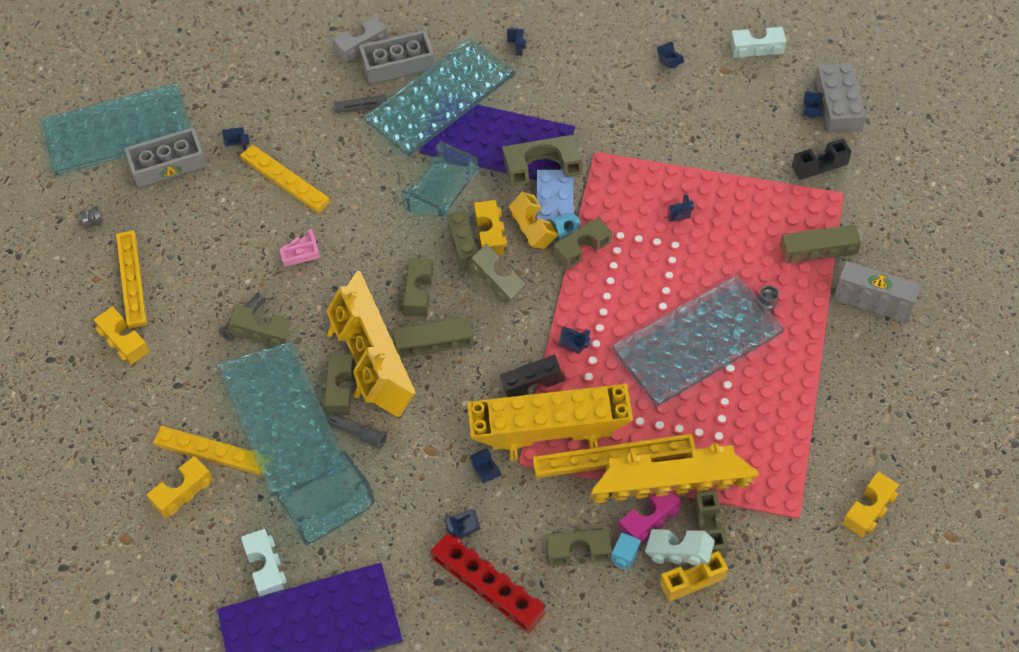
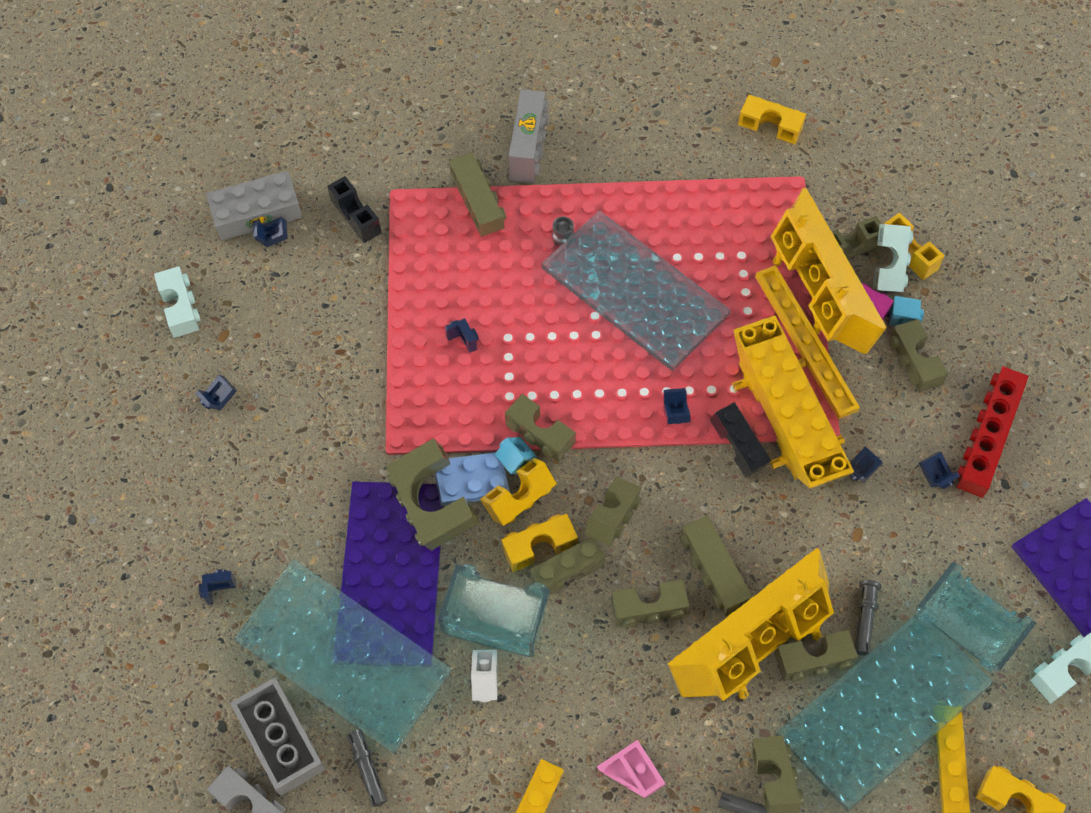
camera: 105 degrees left, 5 degrees up
none -> white slope [471,650,498,702]

